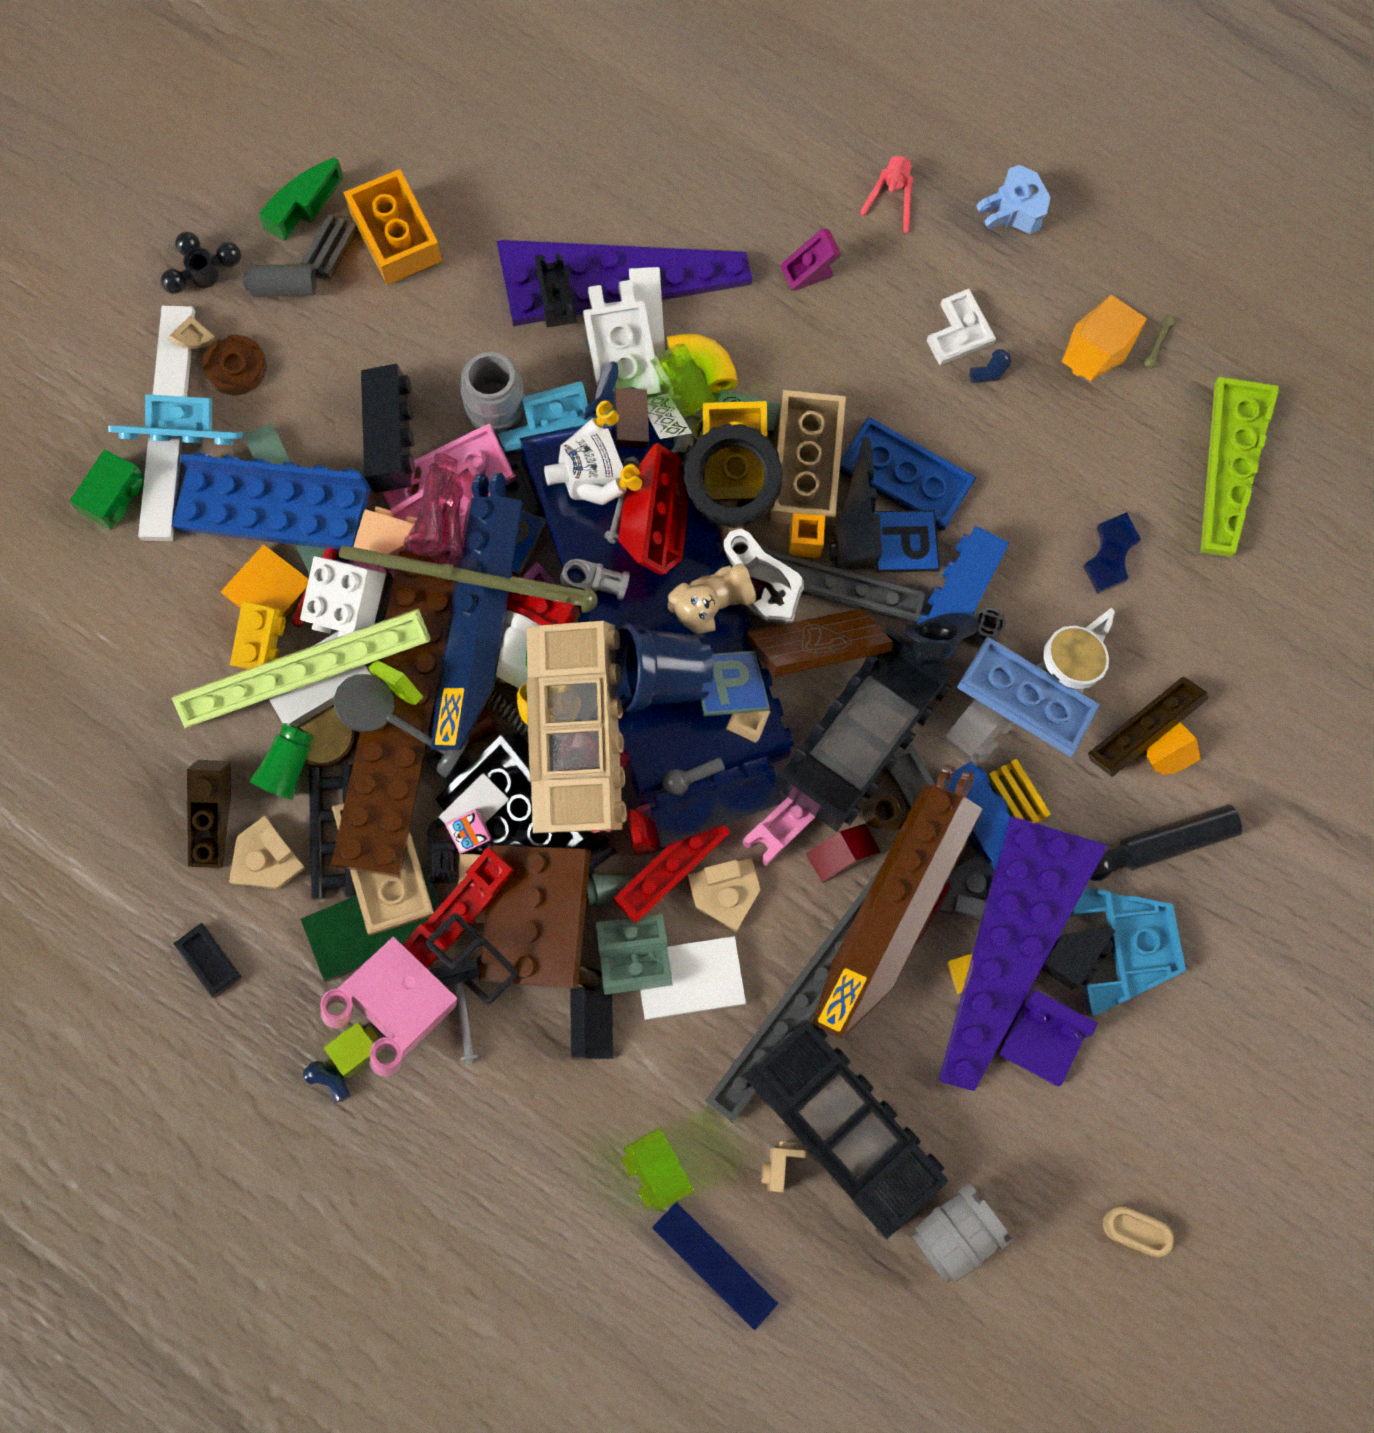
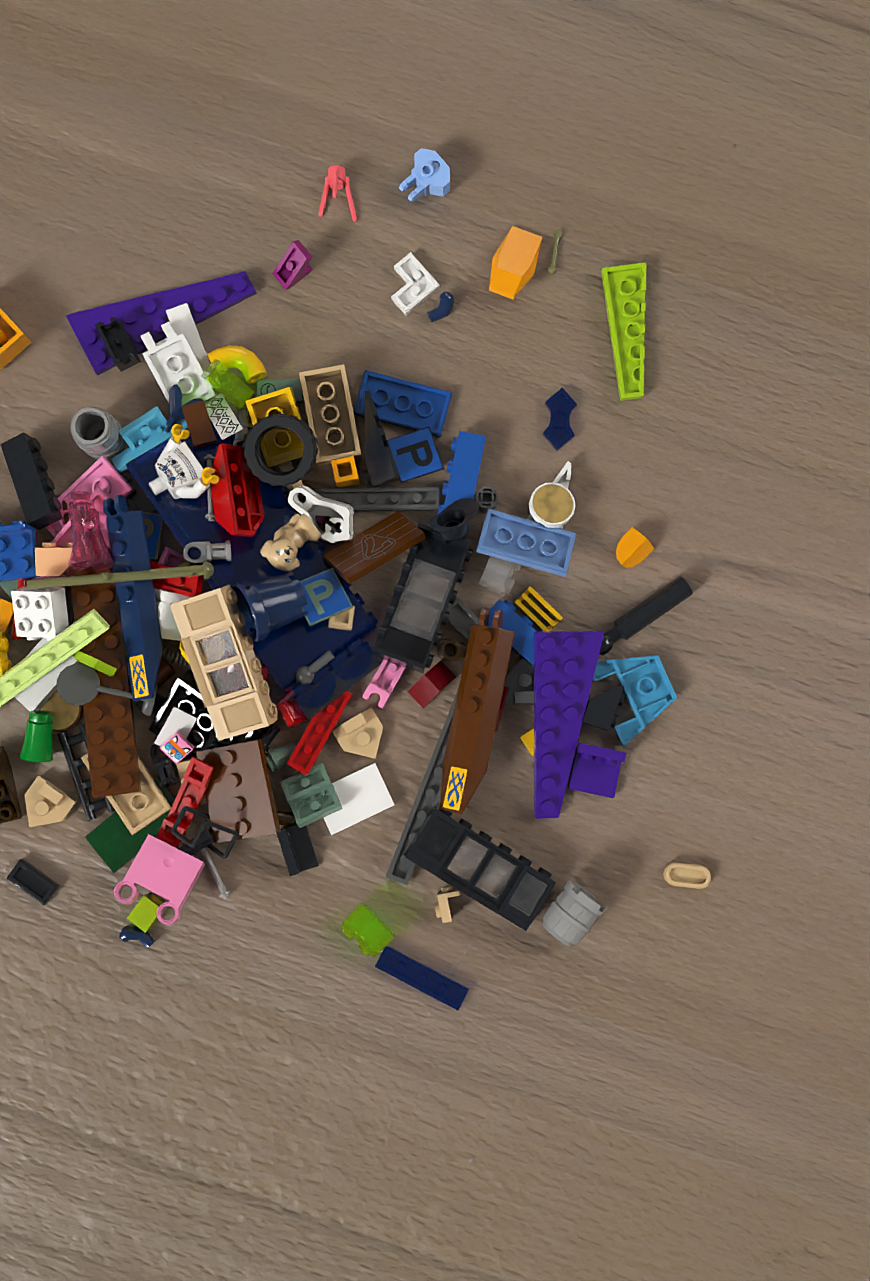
camera: 10 degrees left, 10 degrees up
dark brown tile [1088,676,1208,777] -> none

